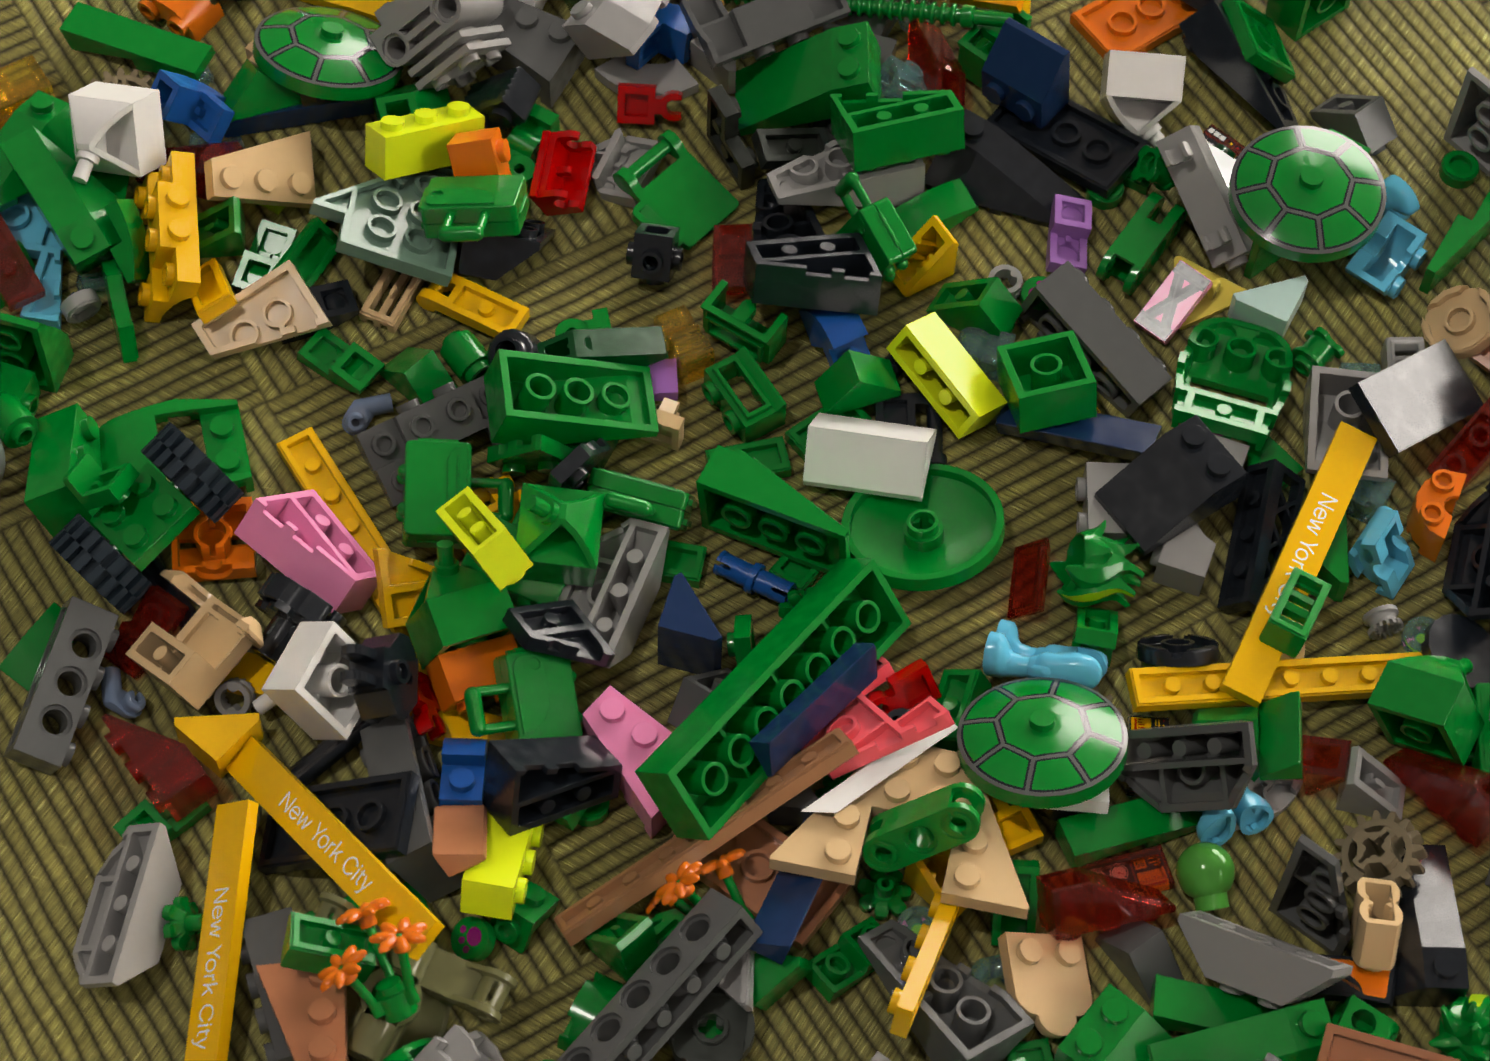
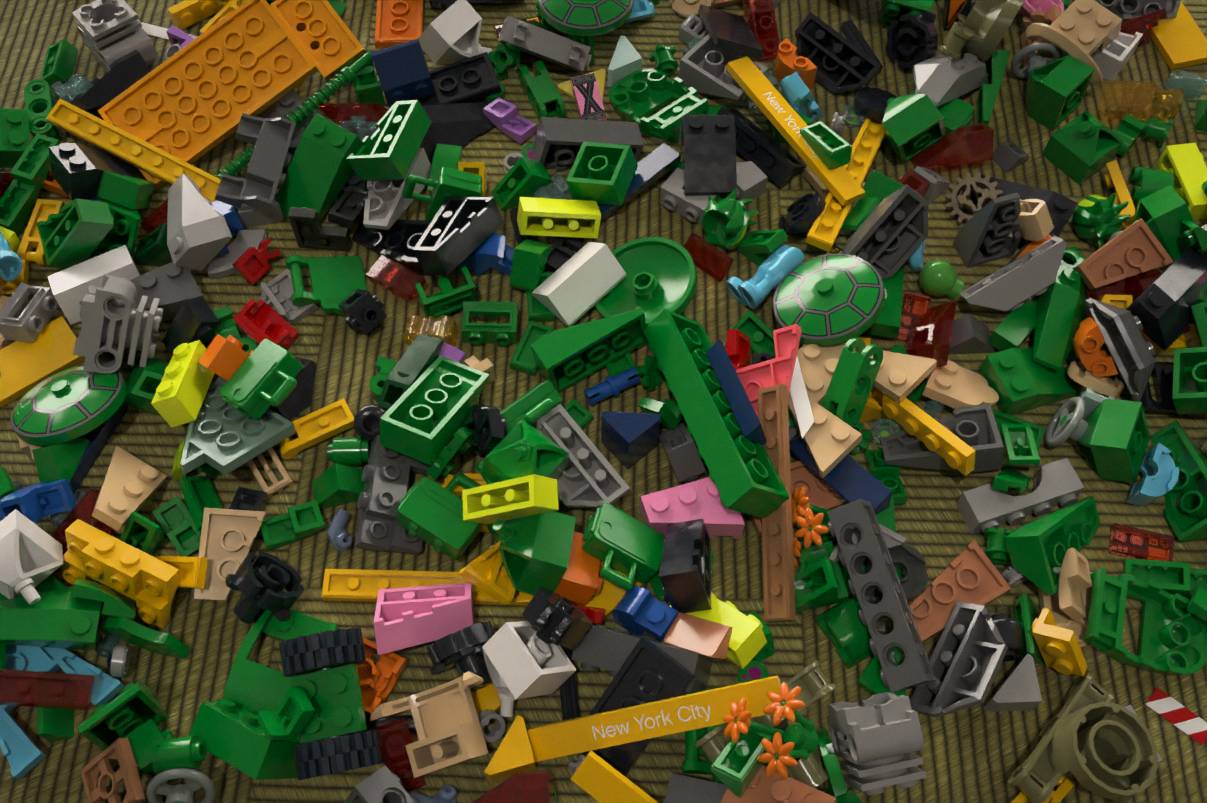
camera: 55 degrees left, 0 degrees up
black wing [502,599,616,667] -> none
none -> black piece [225,551,305,625]

